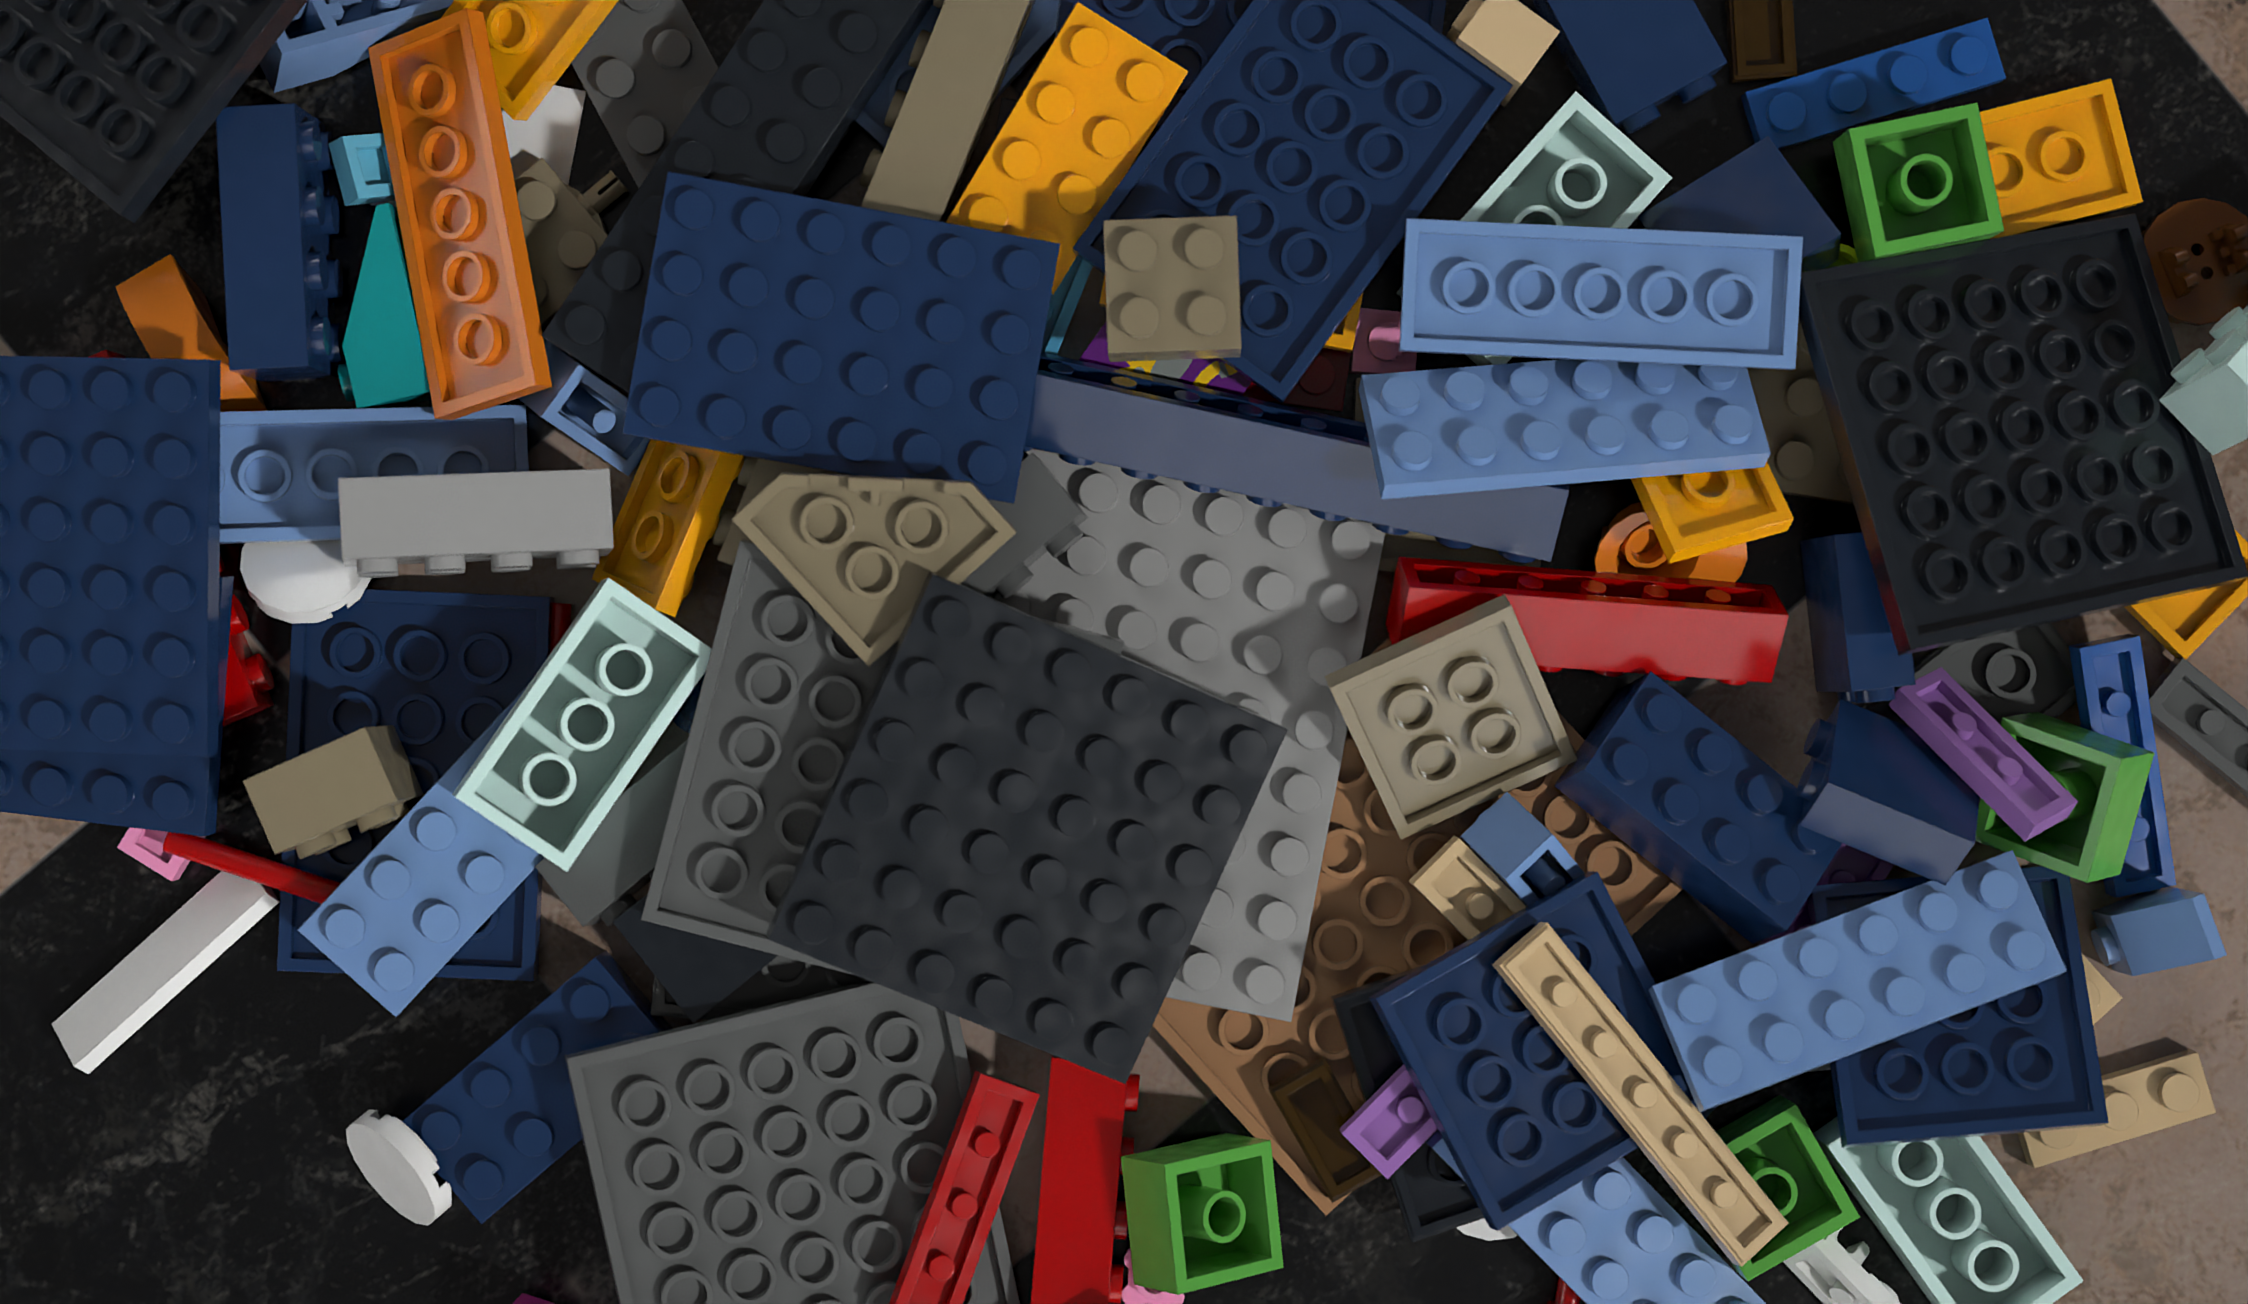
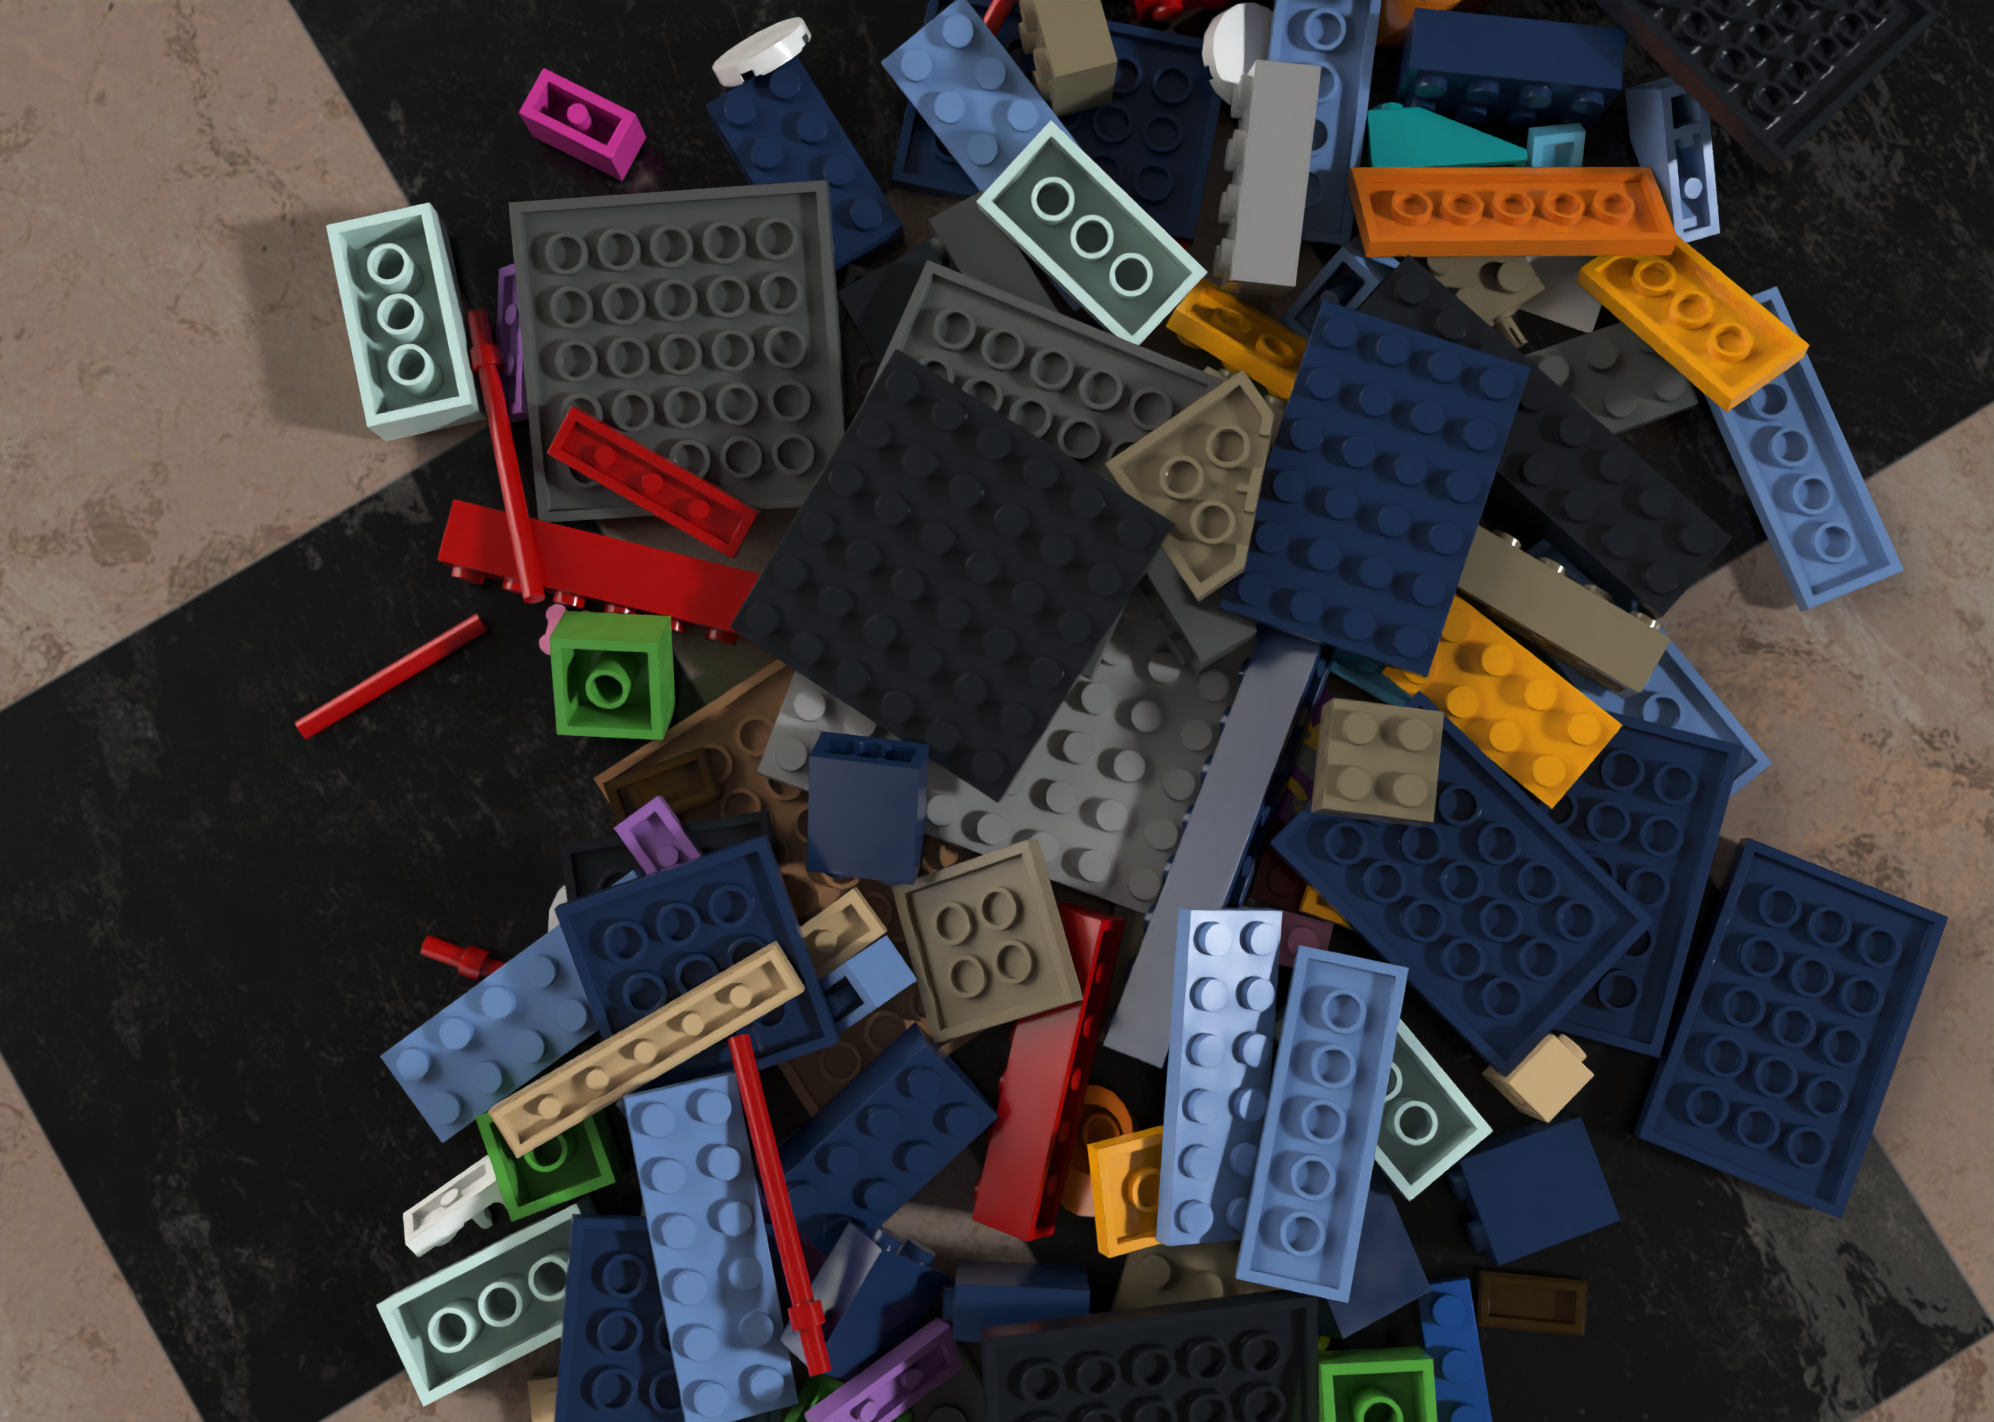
camera: 100 degrees right, 5 degrees down
none -> red bar [727,1034,832,1376]
none -> dark blue brick [807,731,929,886]

